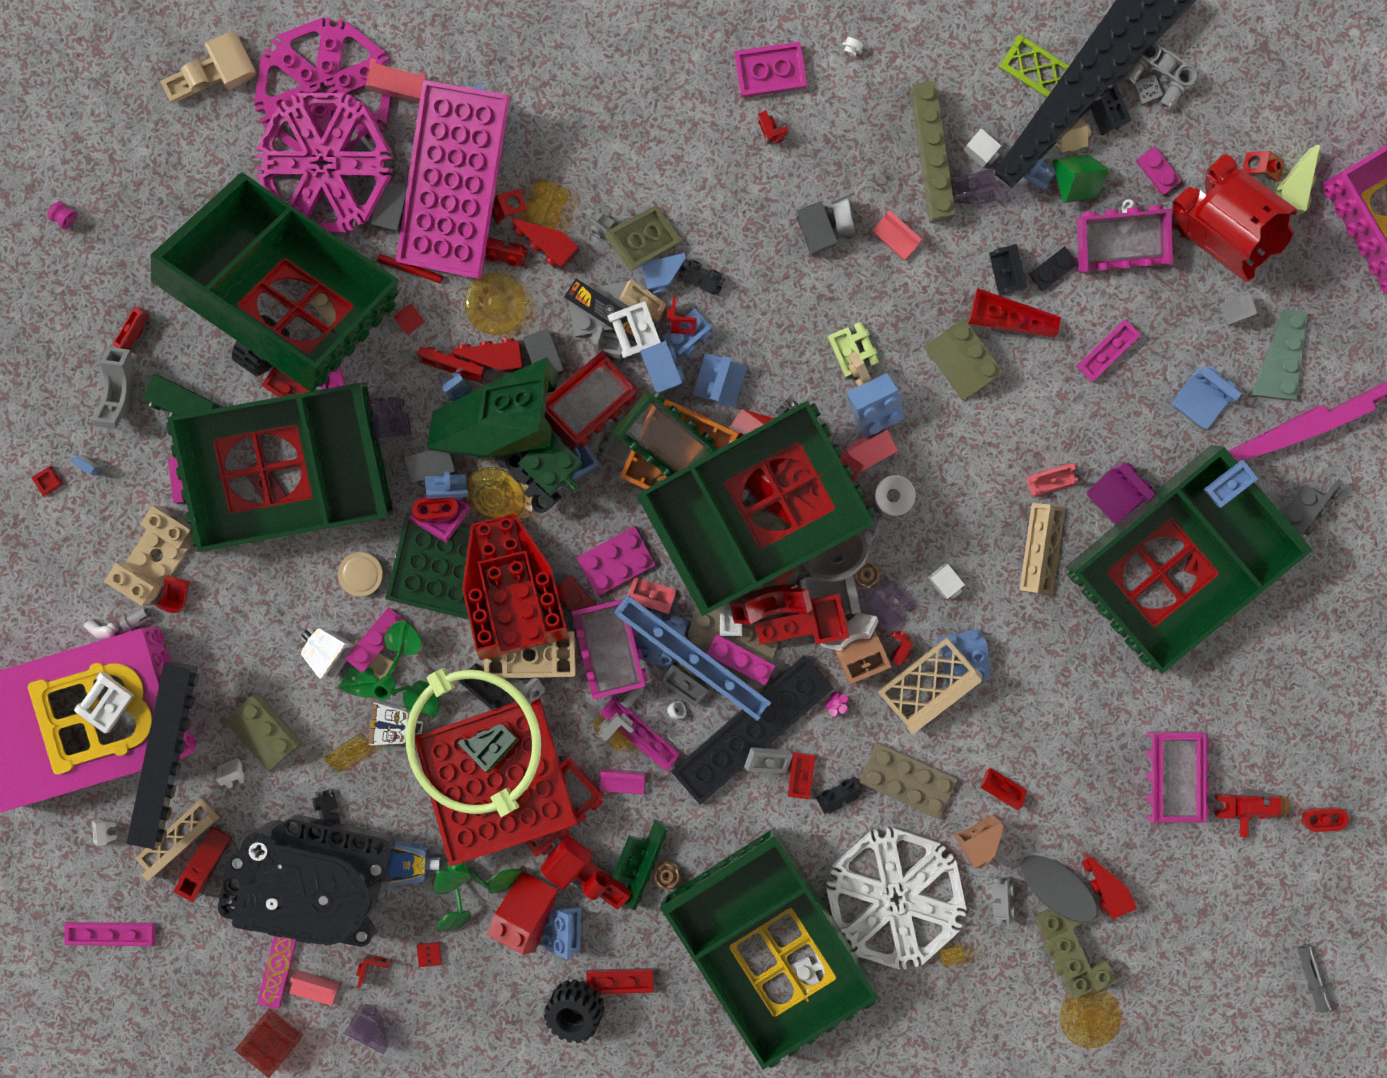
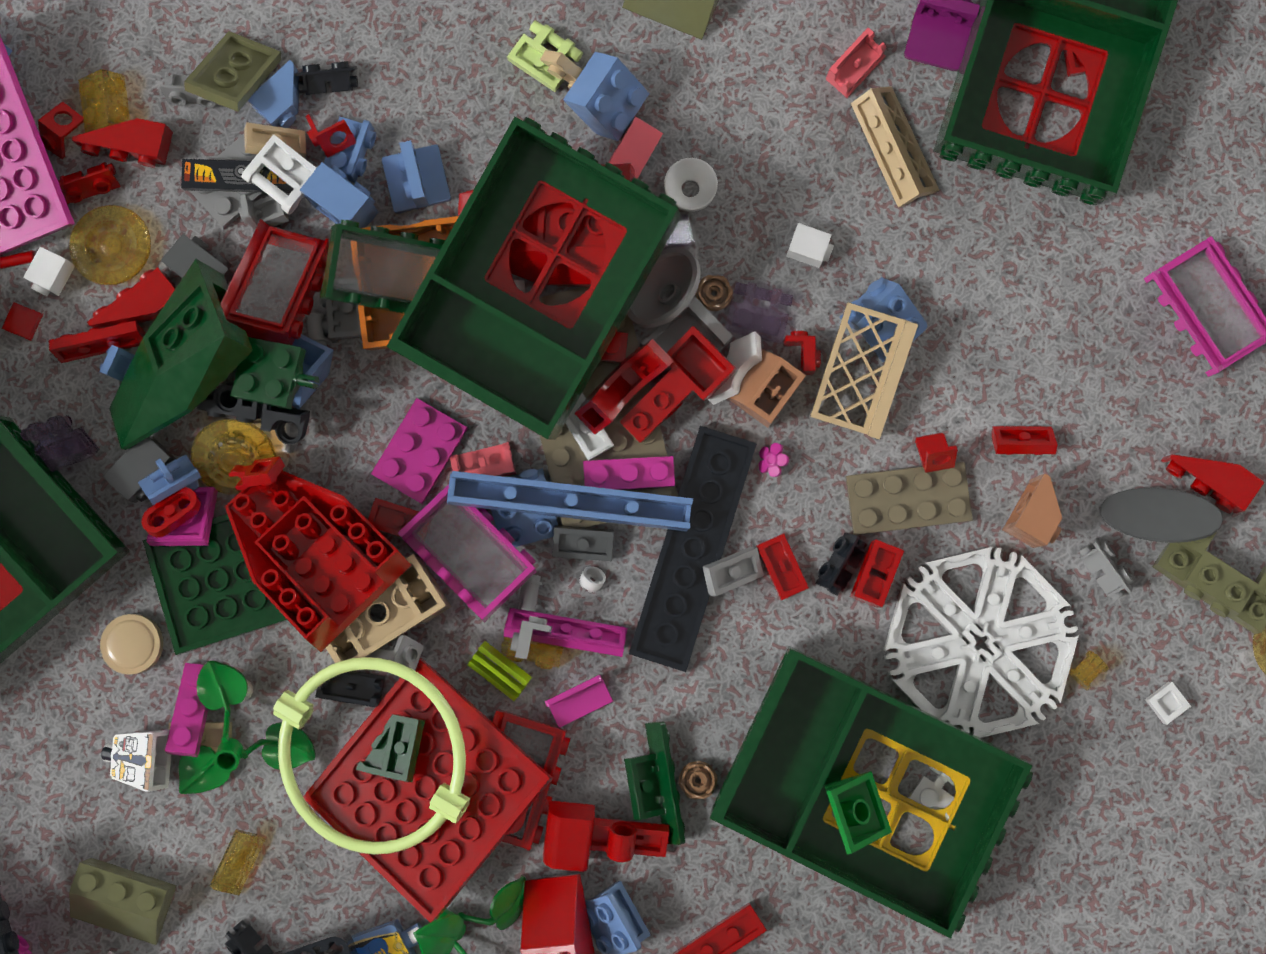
camera: 25 degrees left, 5 degrees down
torso [369,700,423,745] -> none
none -> white brick [23,247,75,297]
none -> red plate [228,456,285,490]
none -> lime tile [467,641,533,702]
none -> green slope [824,771,892,854]
none -> red brick [849,539,904,608]
none -> red bracket [915,433,958,473]
none -> white plate [1145,681,1191,725]

